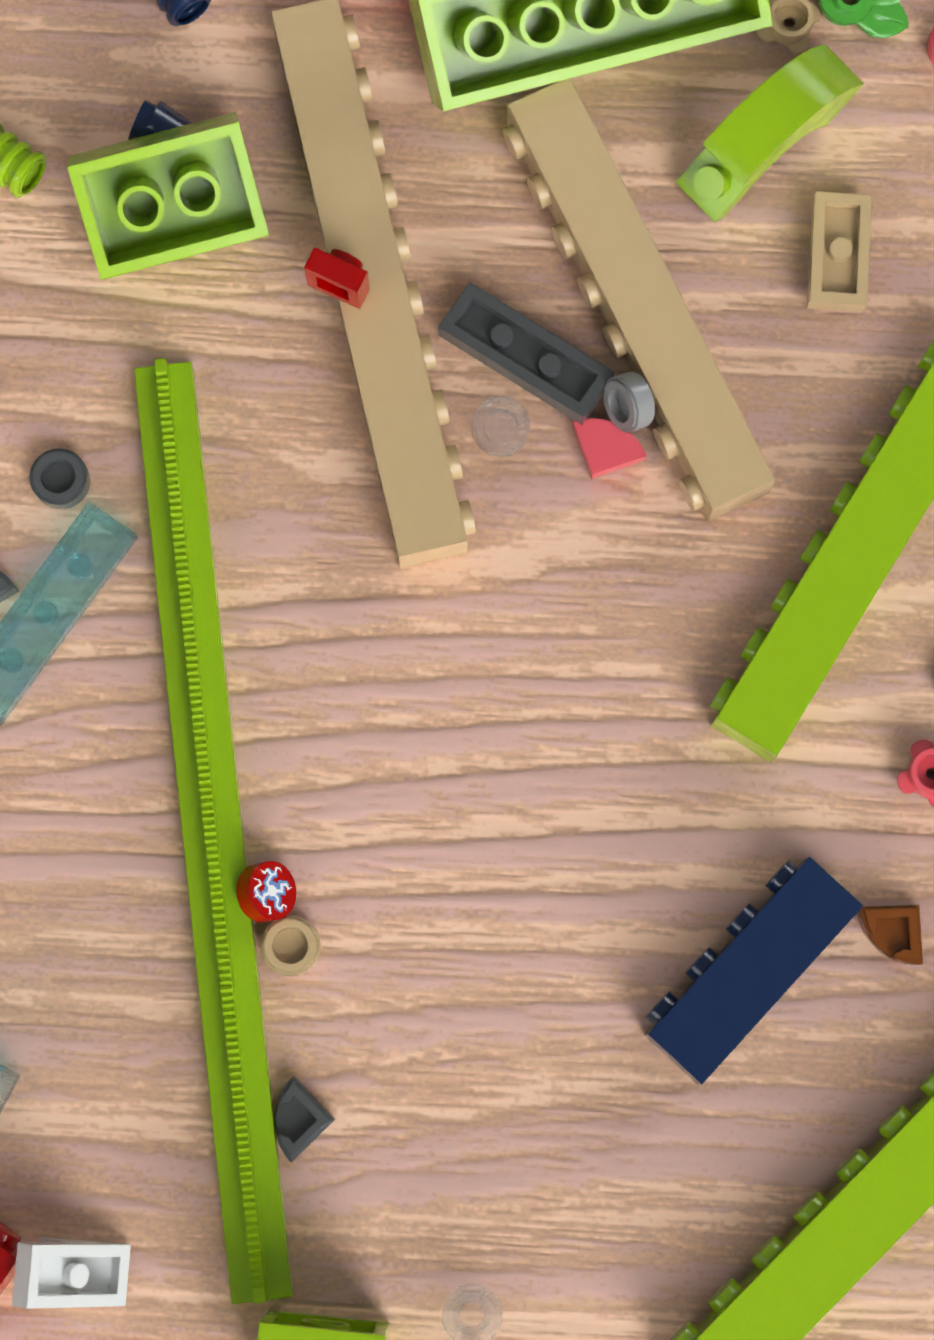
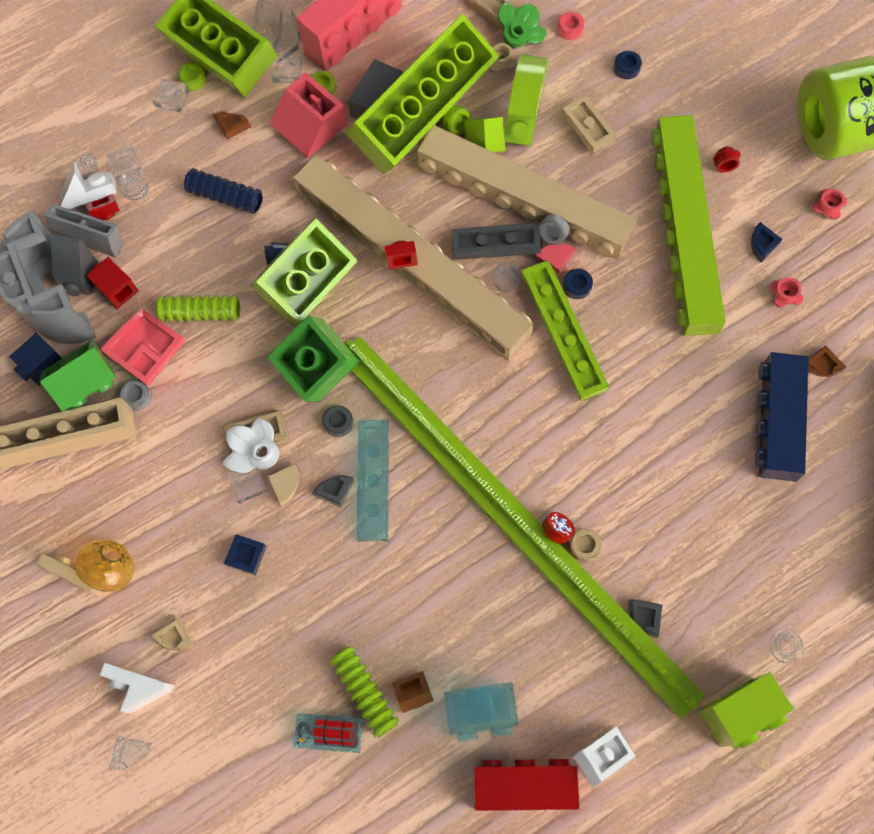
camera: 30 degrees left, 10 degrees down
none -> bright green brick [267,315,360,402]
none -> lime tile [443,105,471,135]
none -> lime panel [464,117,505,153]
none -> lime plate [521,260,609,401]
none -> dark blue tile [563,269,593,299]

